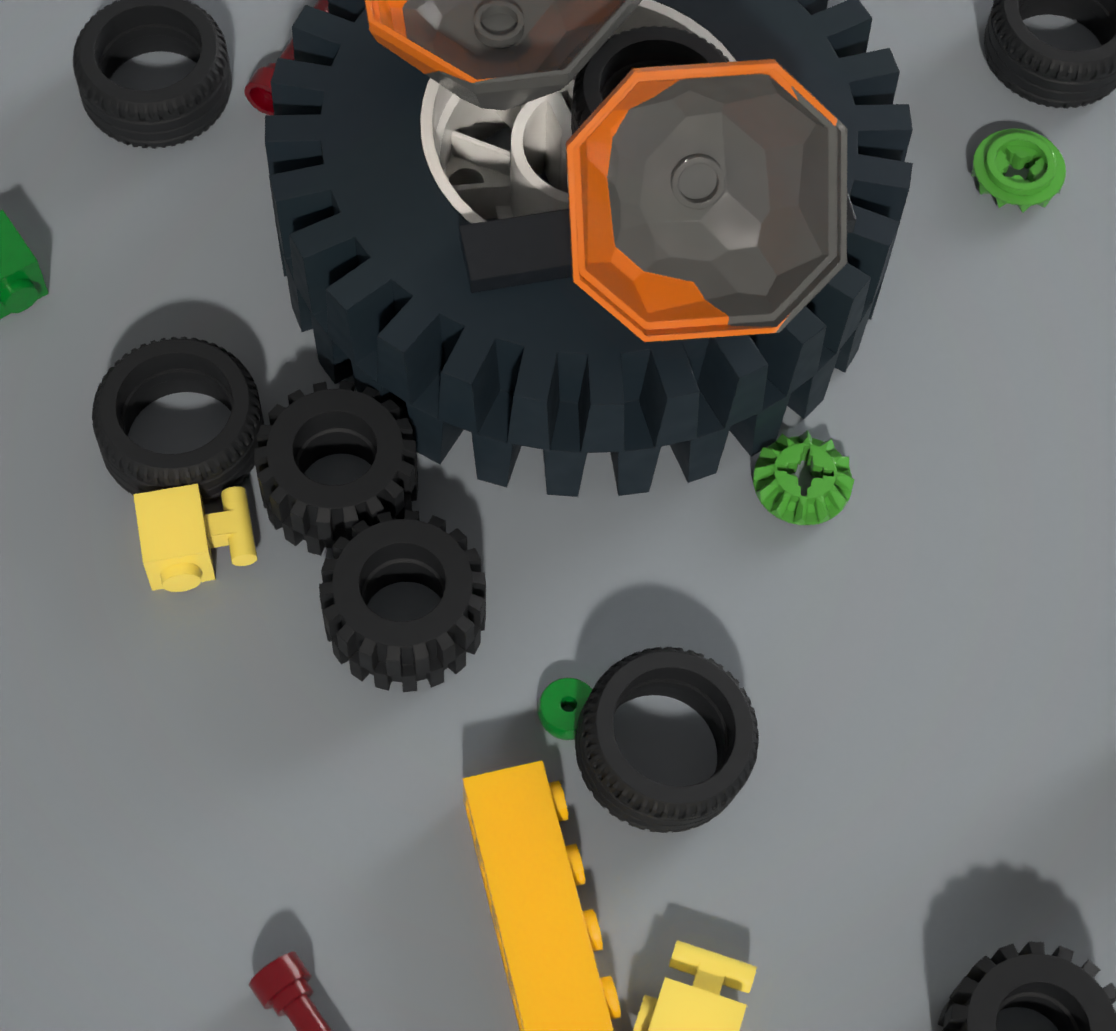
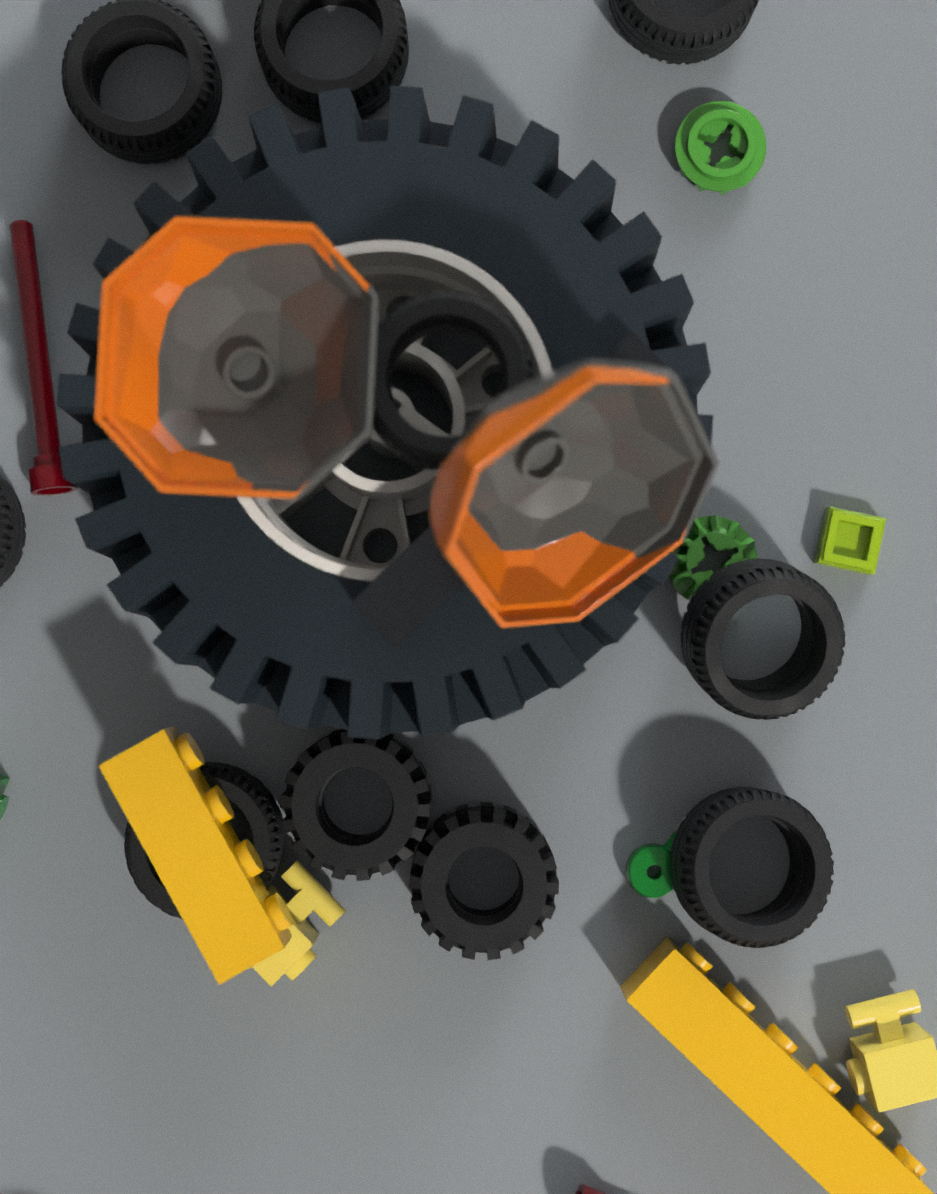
camera: 30 degrees left, 25 degrees up
none -> yellow brick [98,726,294,985]
none -> black tyre [680,558,845,720]
none -> lime tile [814,506,886,575]

